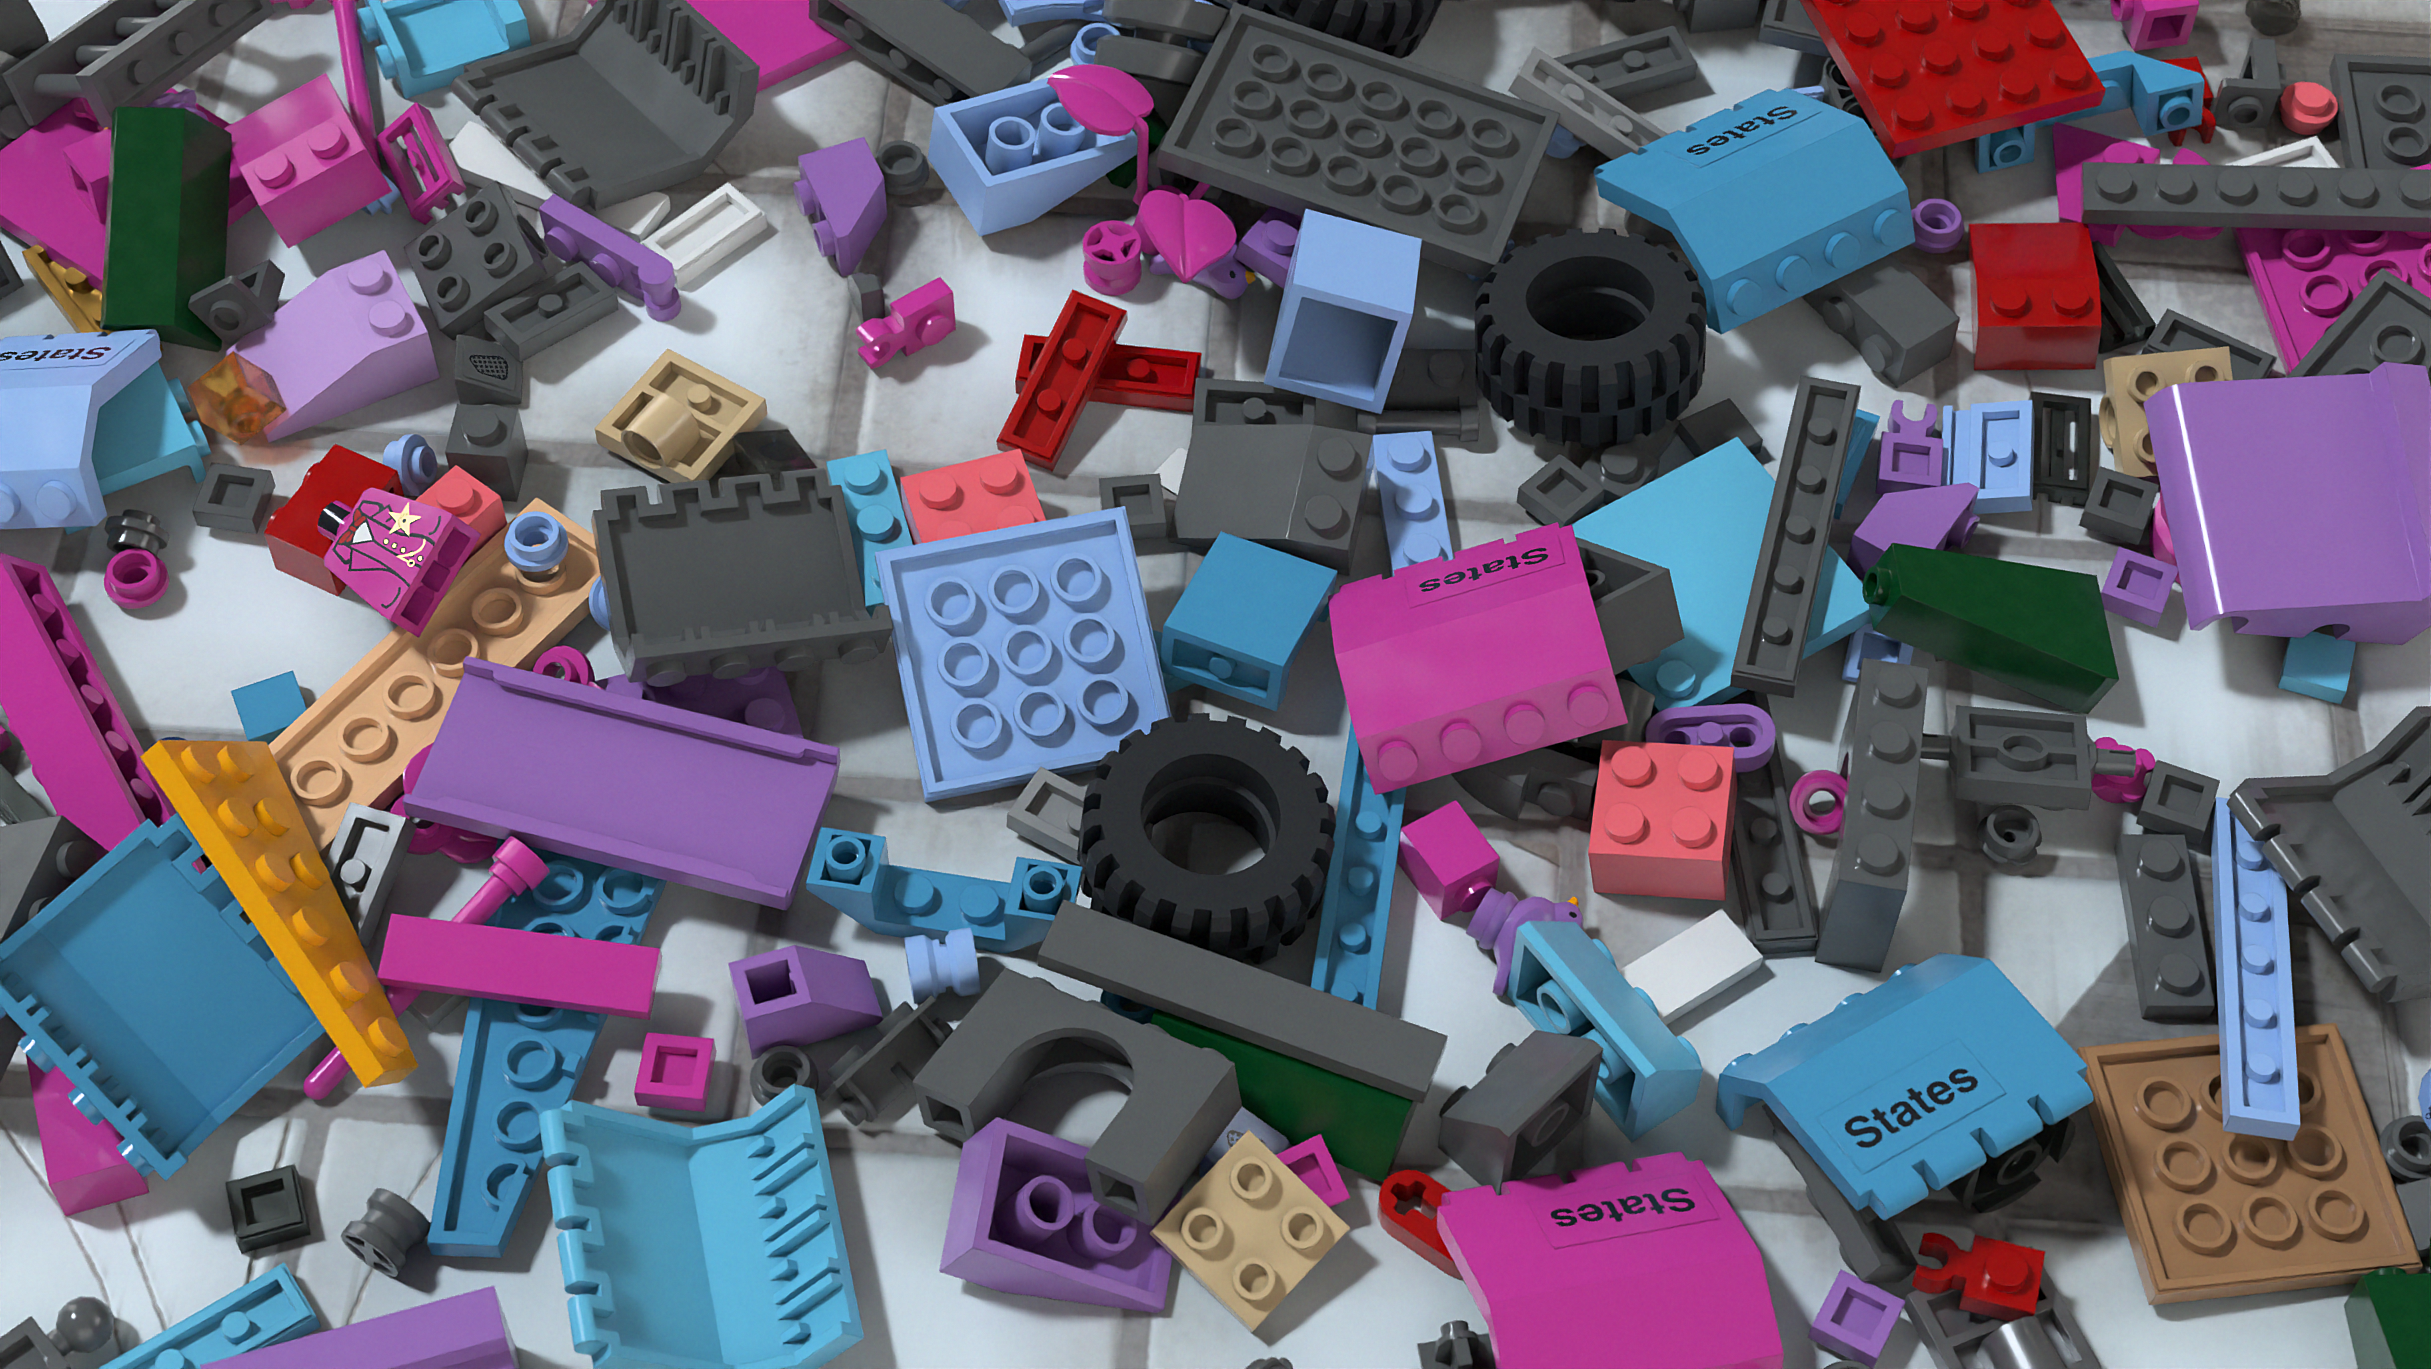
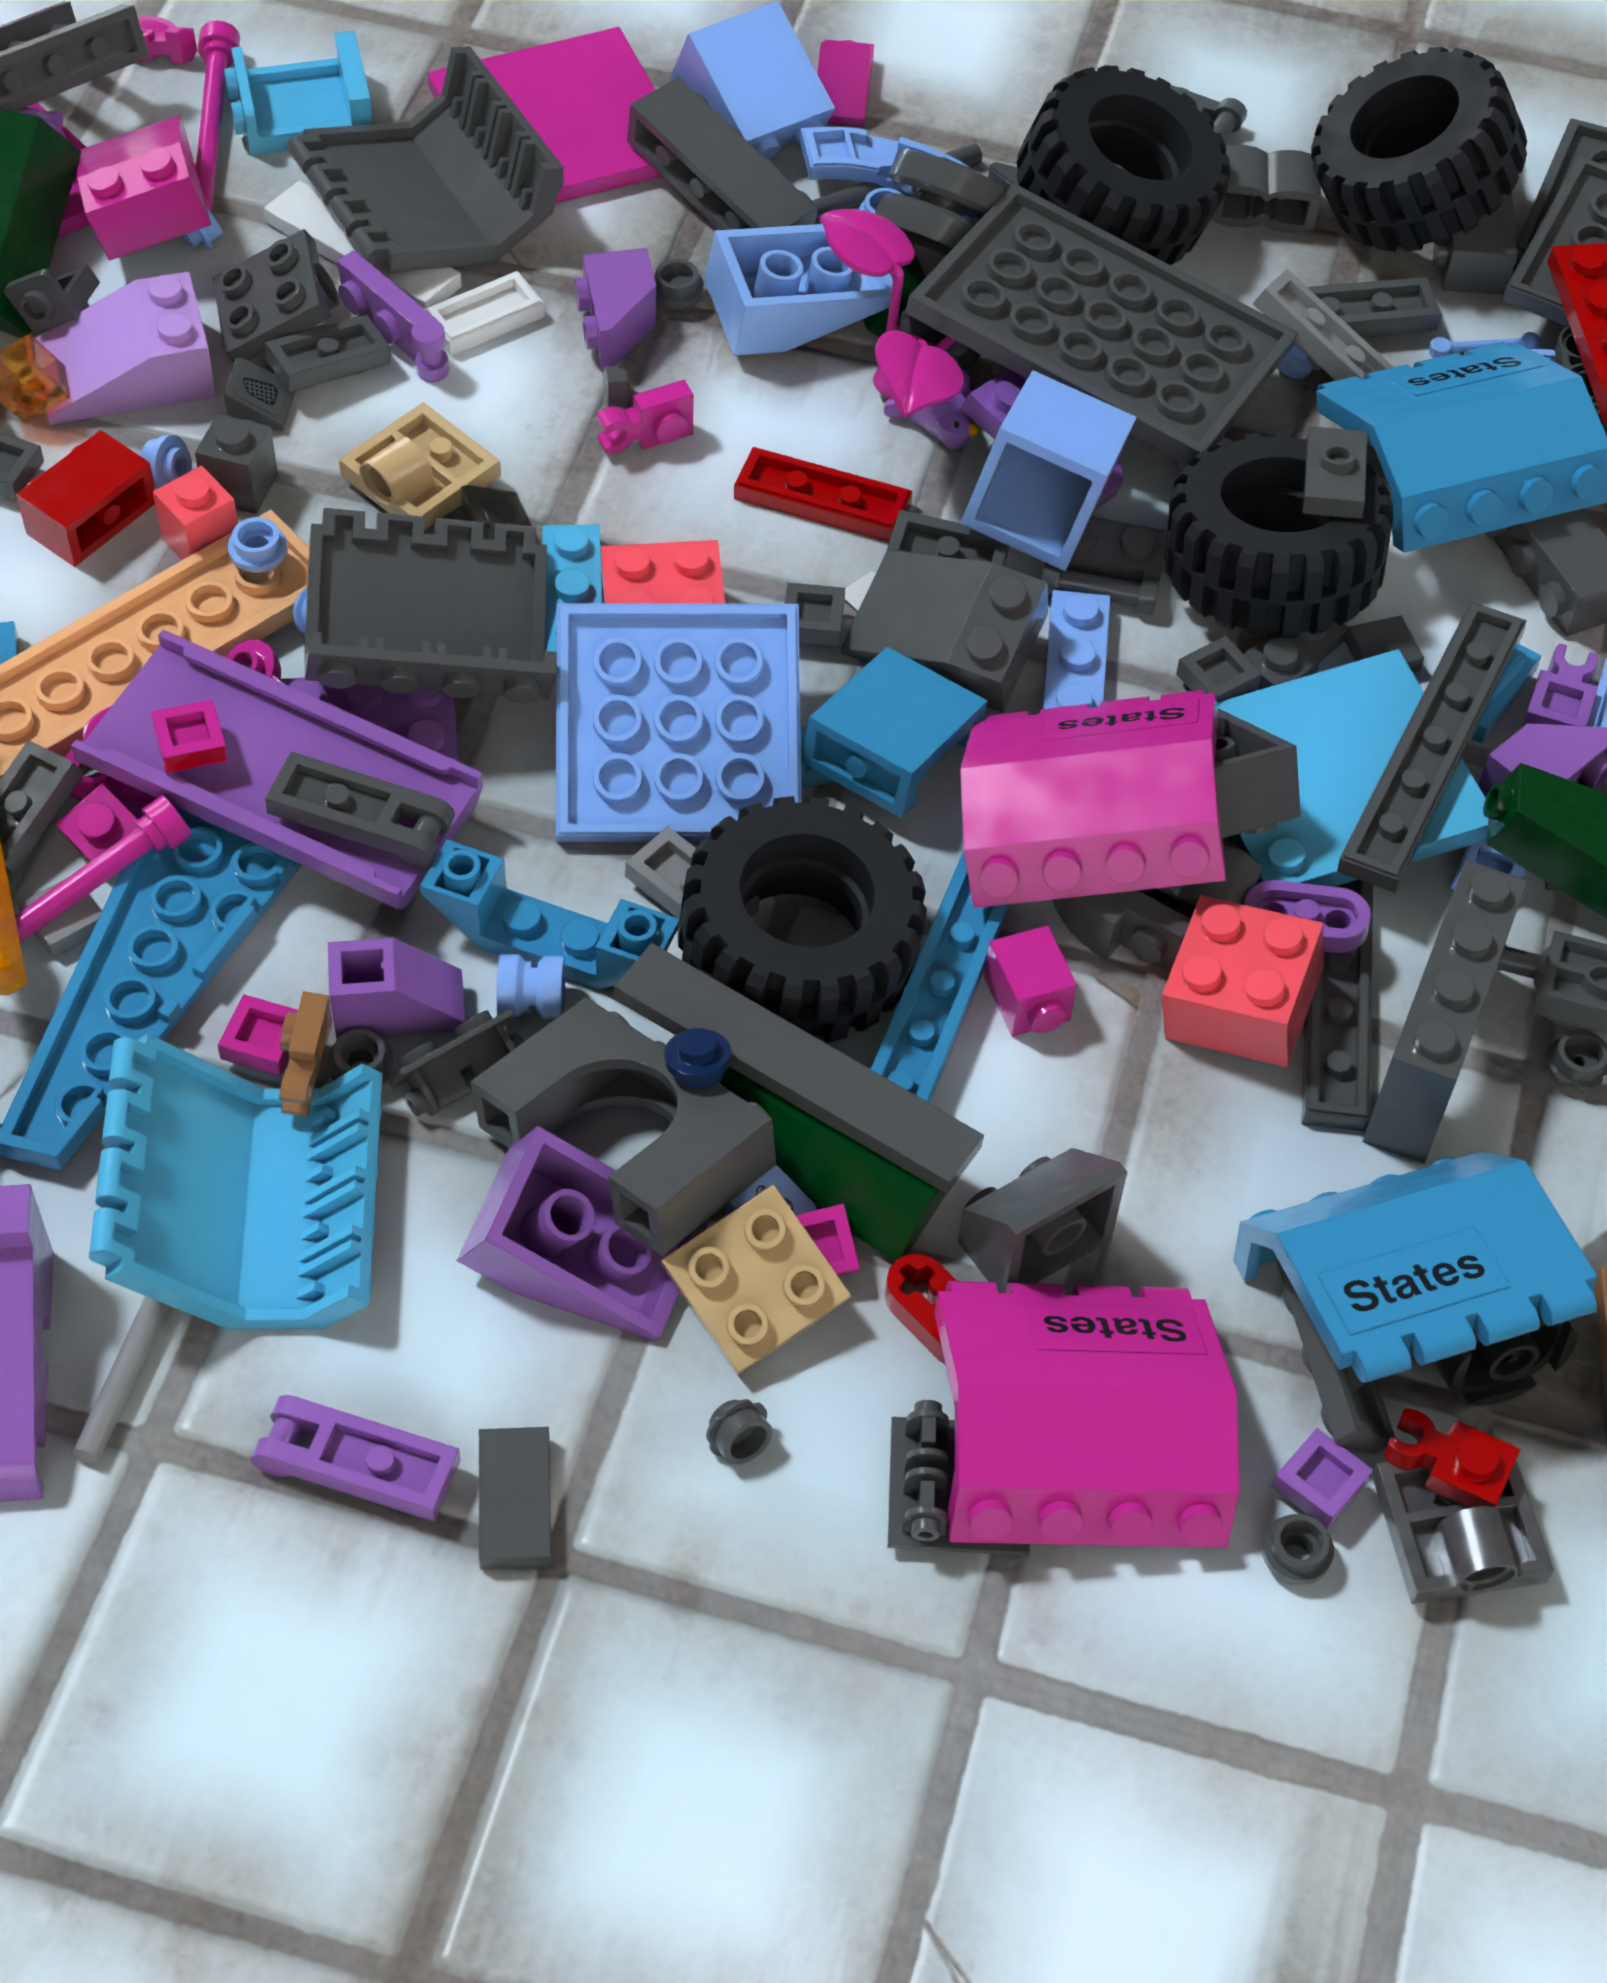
camera: 10 degrees right, 0 degrees up
dark pink torso [317,487,481,638] -> none
dark pink tile [375,102,467,225] -> none
dark pink tile [377,914,662,1020] -> none
red tile [996,289,1128,472] -> none
dark pink wheel [1082,220,1142,296] -> none
medium lavender animal [1466,888,1584,997] -> none
medium azure slope [1507,921,1703,1143] -> none
white tile [1619,909,1763,1025] -> none
dark pink plate [1789,770,1847,835] -> none
none -> dark pink plate [55,783,138,862]
none -> dark pink plate [151,699,228,774]
none -> dark grey plate [265,751,455,869]
none -> medium nougat plate [279,991,332,1118]
none -> dark blue plate [664,1028,731,1089]
none -> dark grey plate [1303,426,1367,519]
none -> light blue hinge [1429,332,1541,358]

